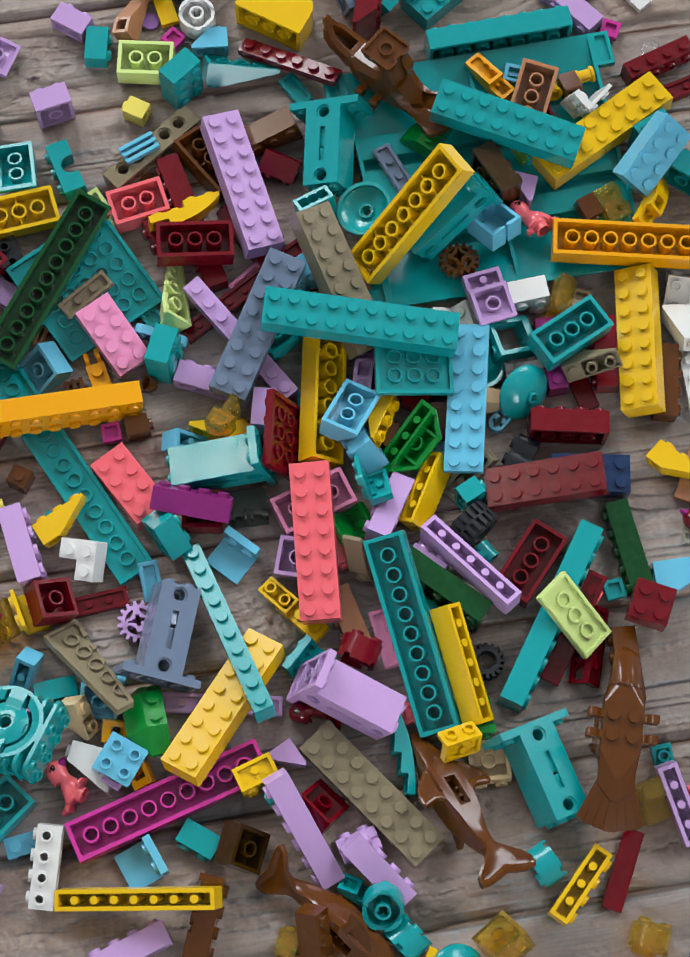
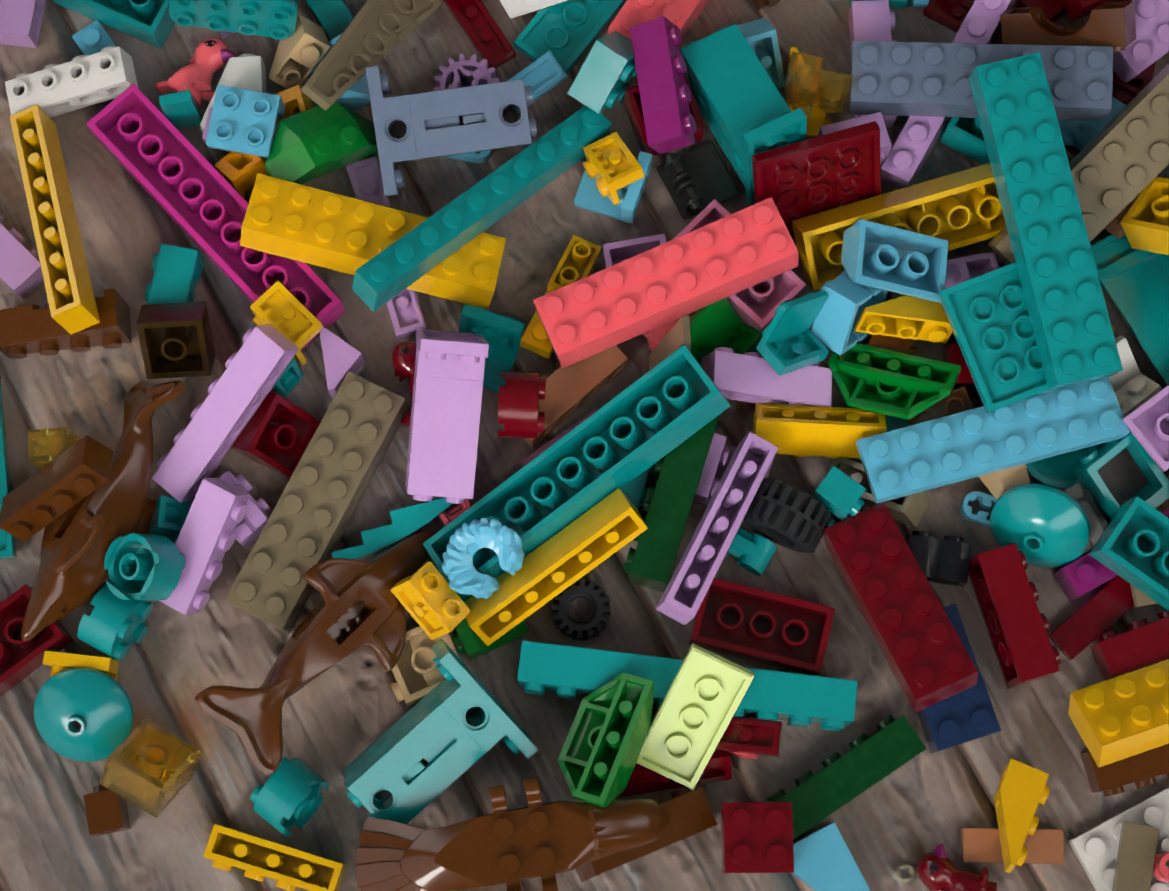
camera: 75 degrees right, 5 degrees up
medium azure bracket [114,834,170,887] -> none
dark tan slope [561,348,623,383] -> none
teal plate [603,577,627,602] -> none
none -> teal tile [159,90,203,129]
none -> medium azure piece [441,518,524,599]
none -> green wedge [557,672,655,808]
none -> yellow bracket [583,132,645,205]
none -> reddish brown arch [1000,1,1136,52]

